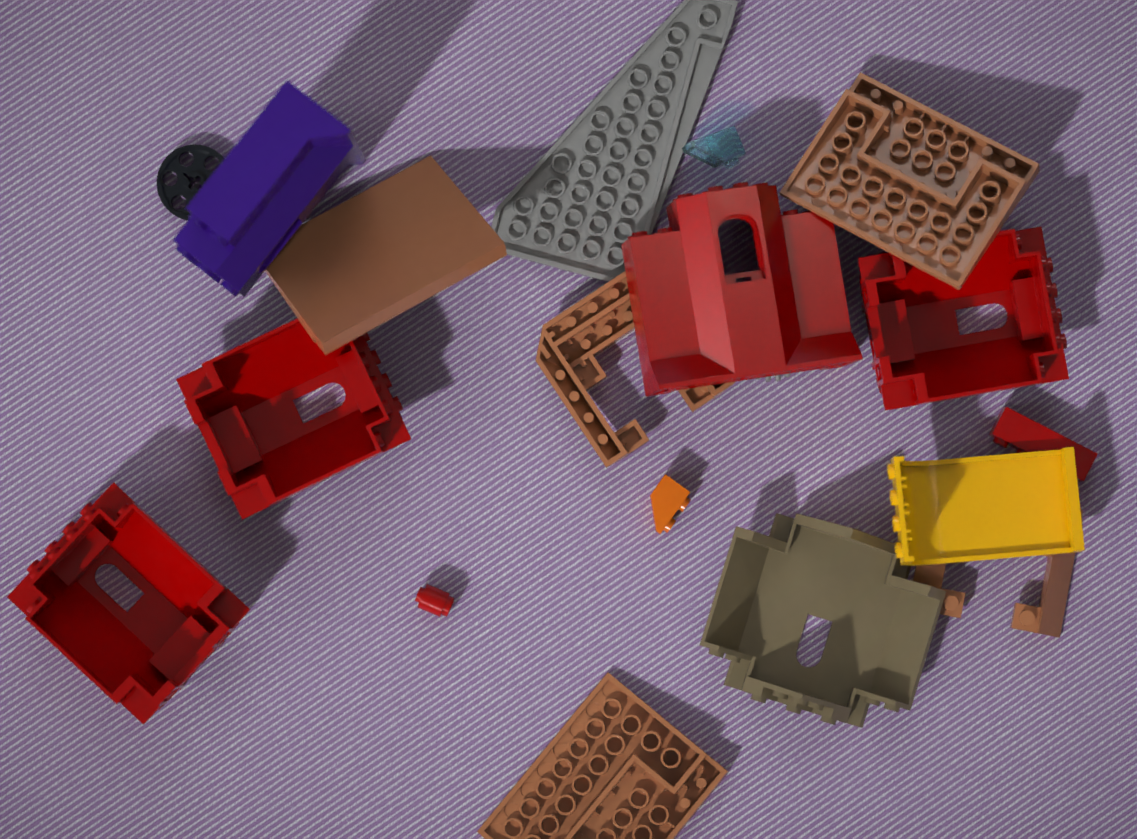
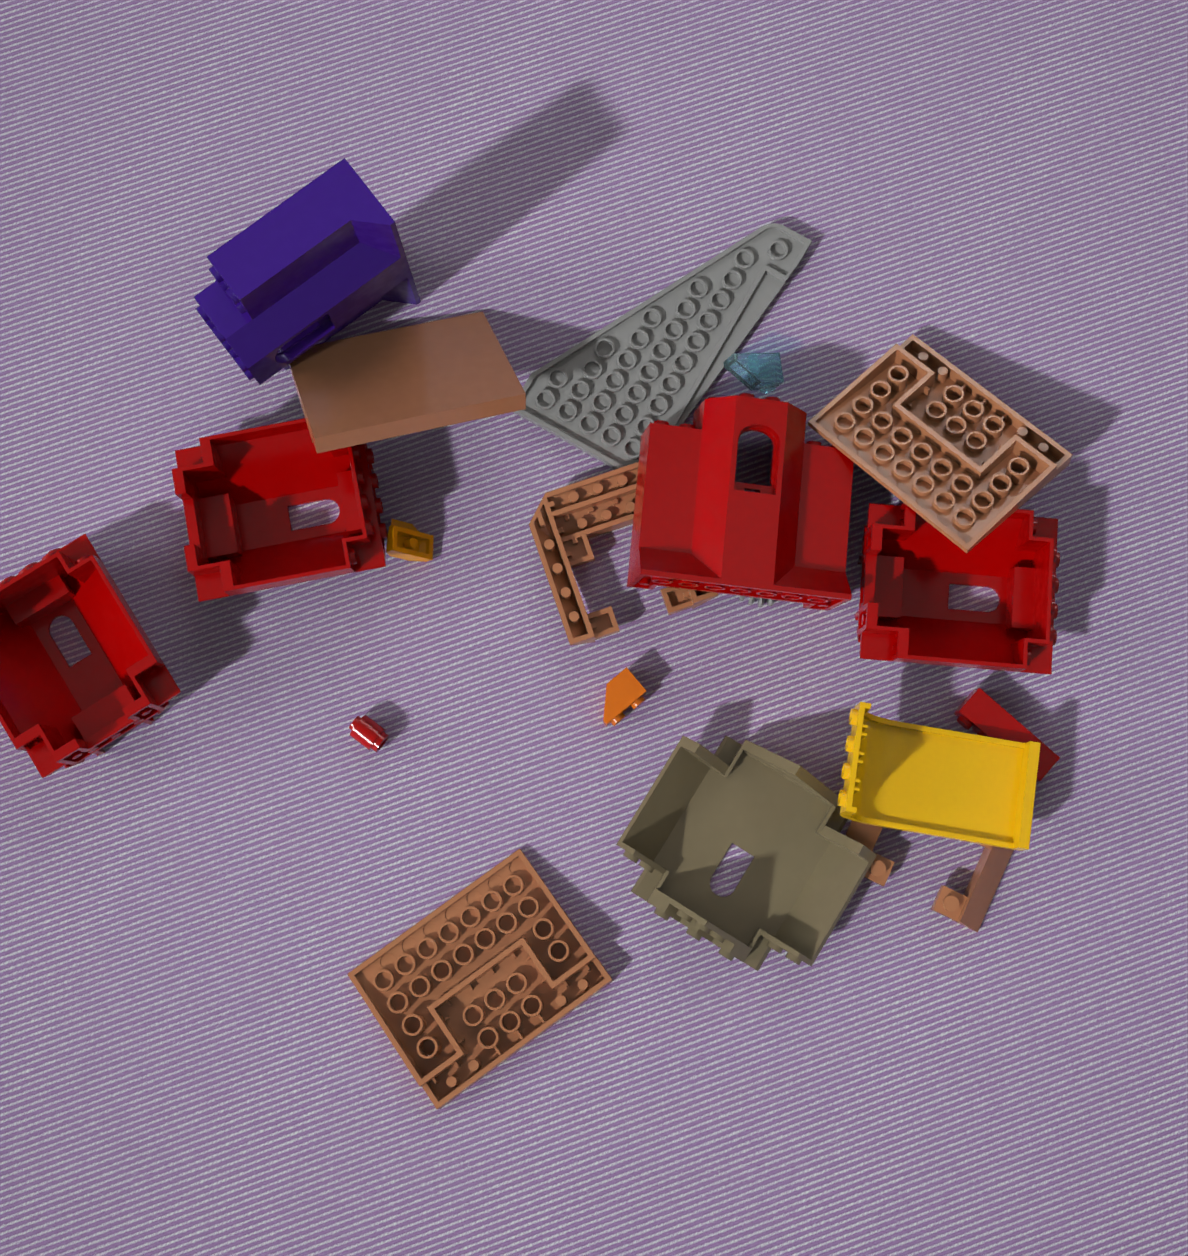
camera: 15 degrees right, 5 degrees down
none -> light orange slope [386,518,434,562]

